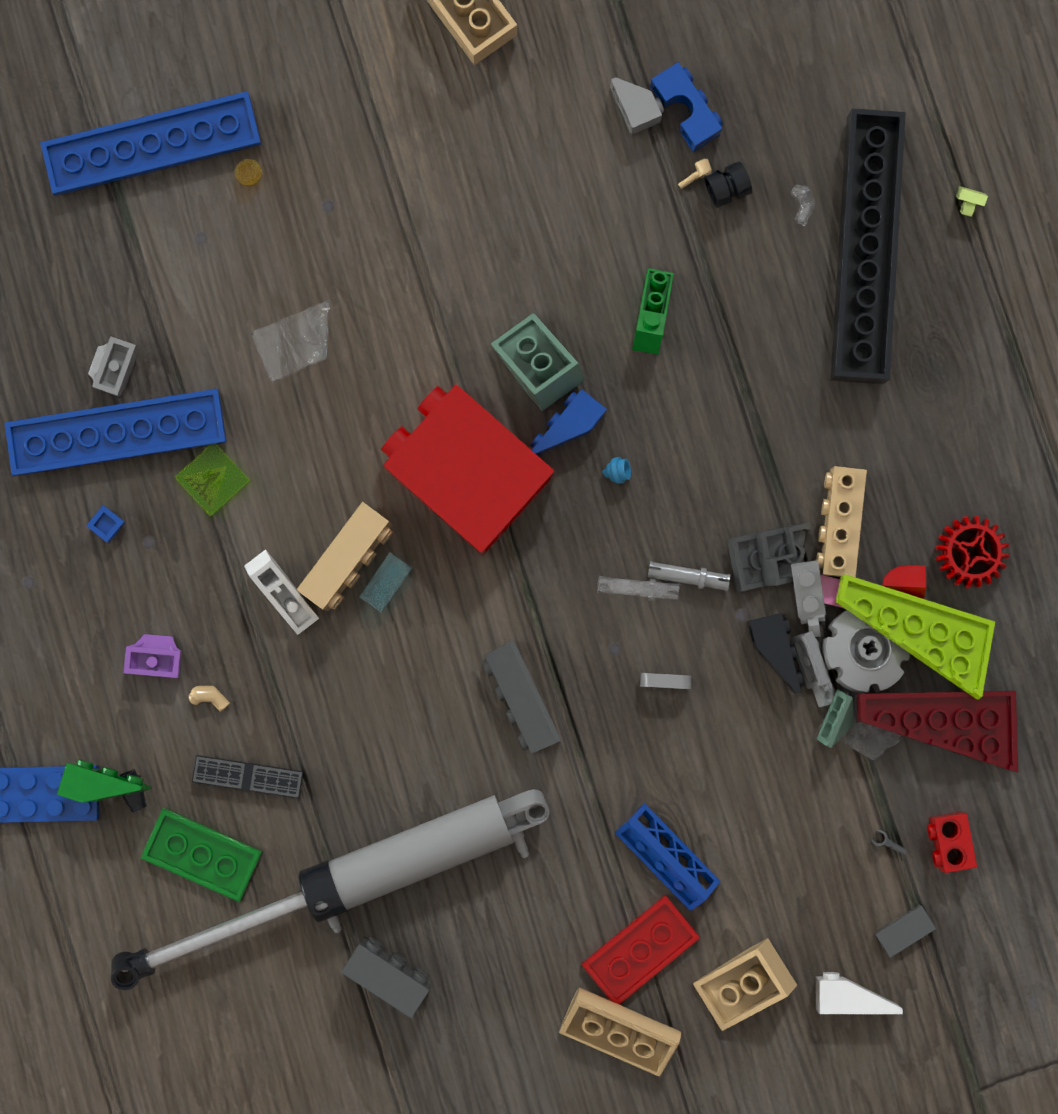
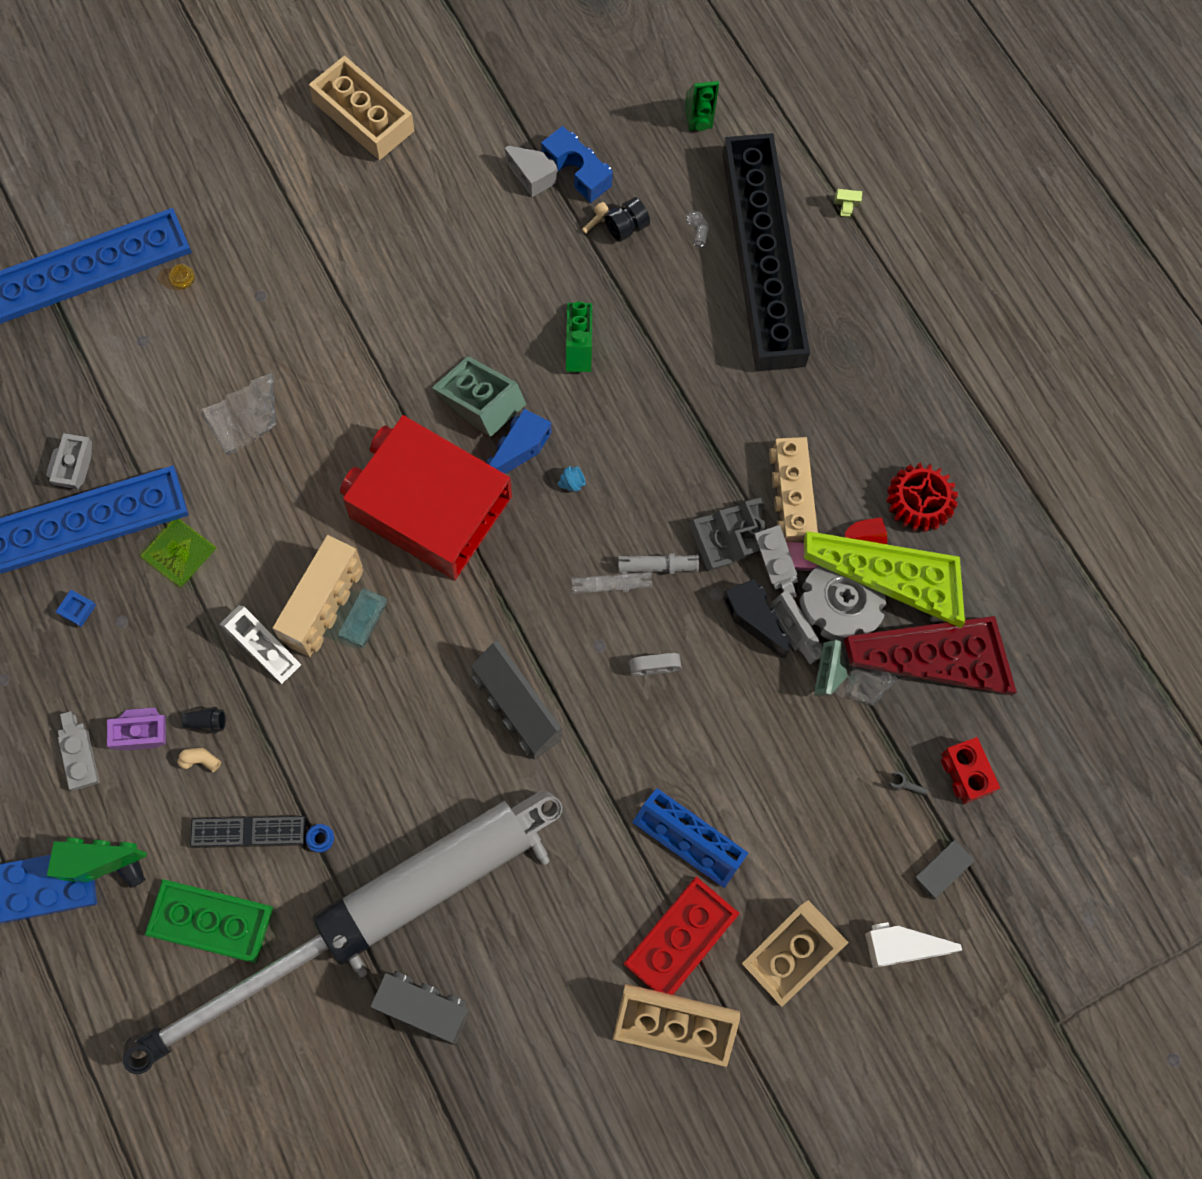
camera: 15 degrees left, 15 degrees down
none -> light grey hinge [58,711,100,791]
none -> black cone [182,707,226,734]
none -> blue plate [306,824,334,853]
none -> green slope [684,81,719,131]

